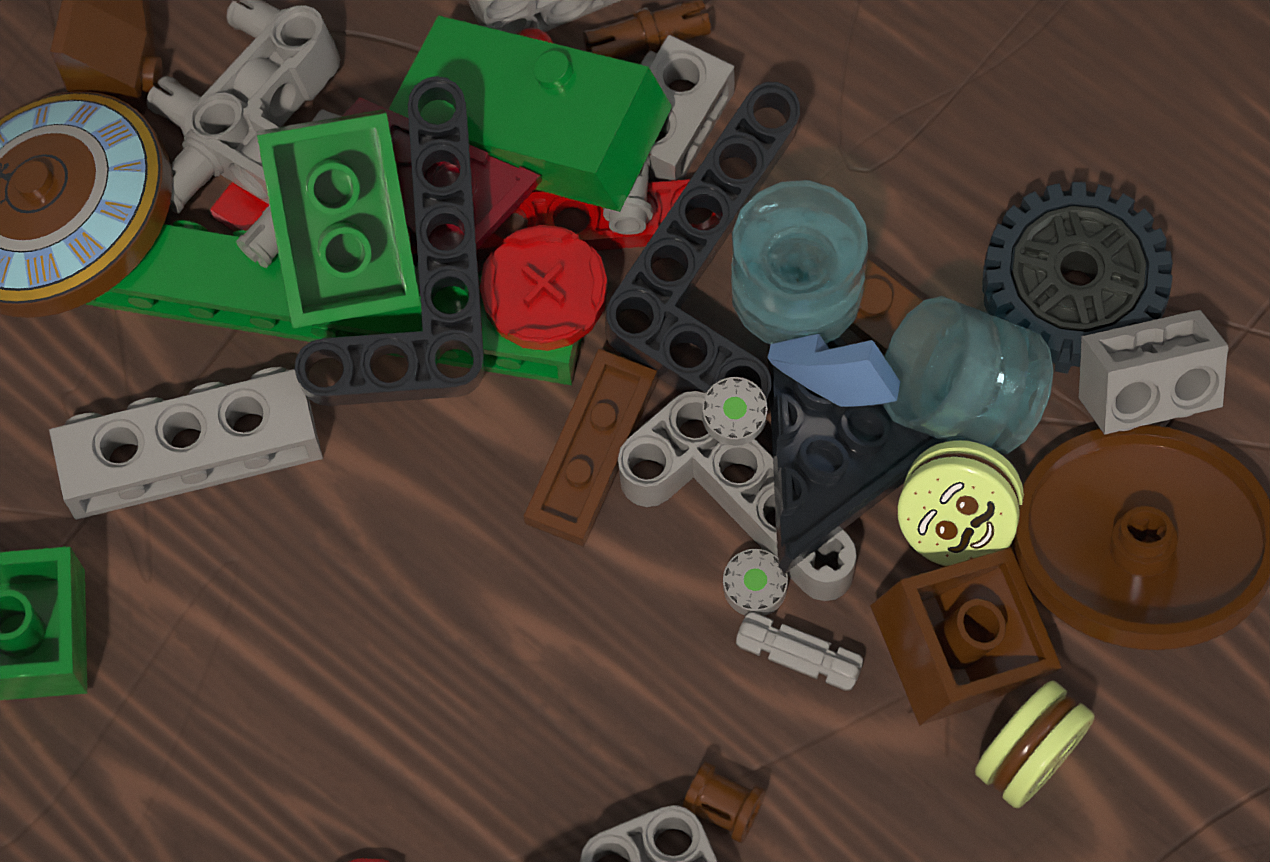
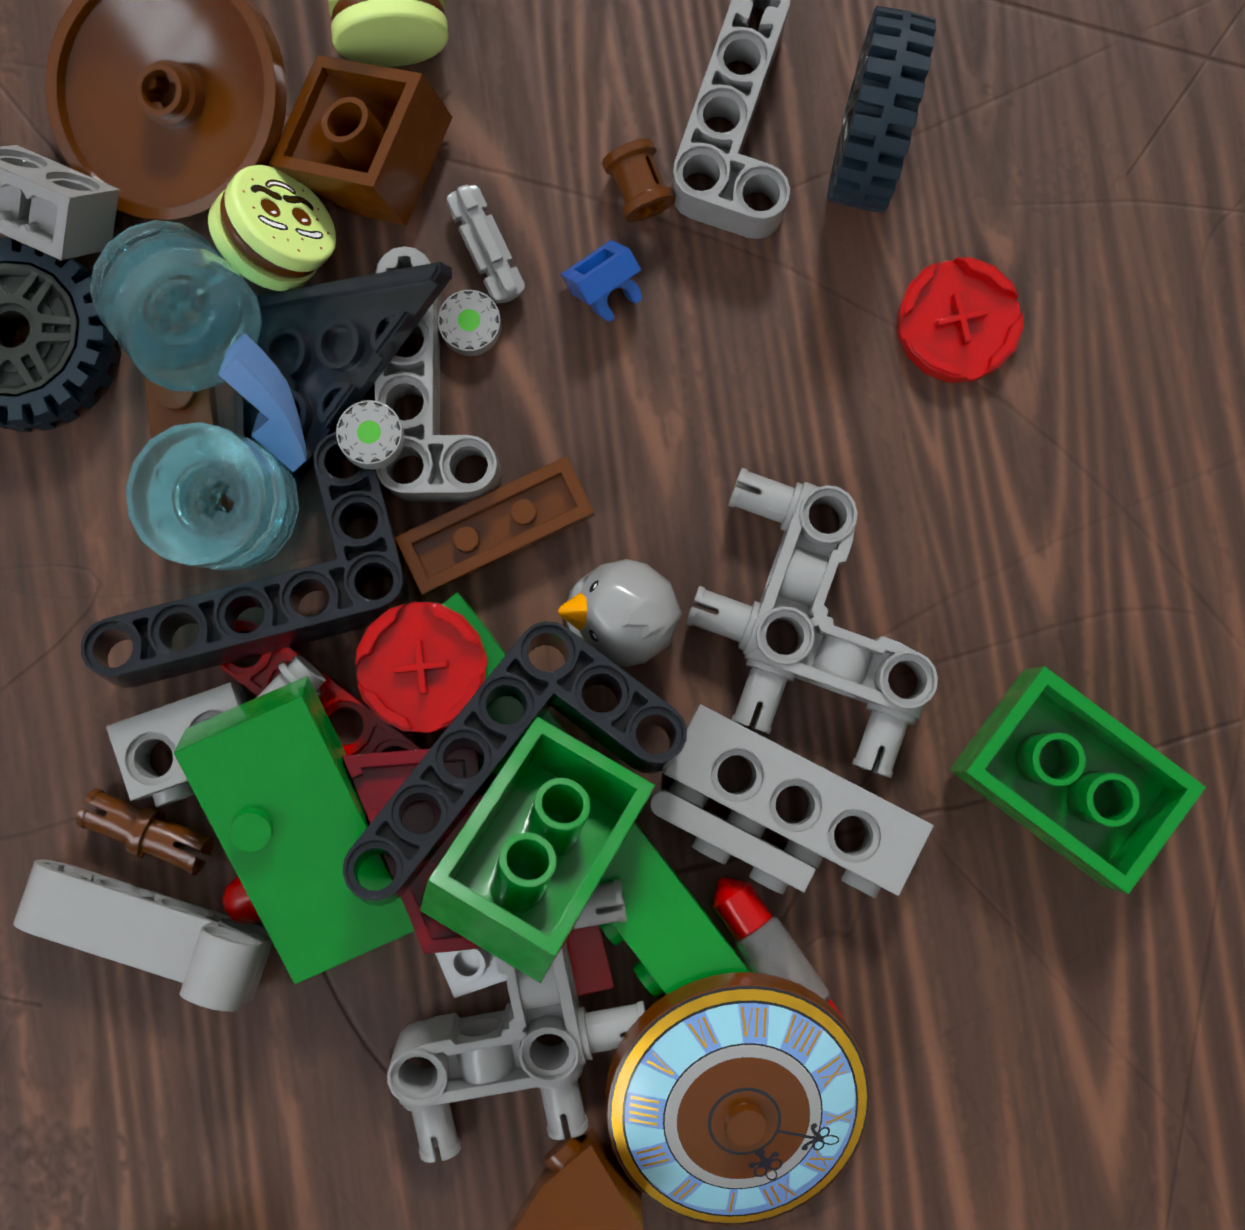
camera: 145 degrees left, 15 degrees up
none -> light grey piece [558,559,682,668]
none -> blue tile [560,240,642,322]
none -> light grey hinge [650,788,816,895]
none -> light grey pin [685,468,938,778]
none -> piece [713,877,844,1020]

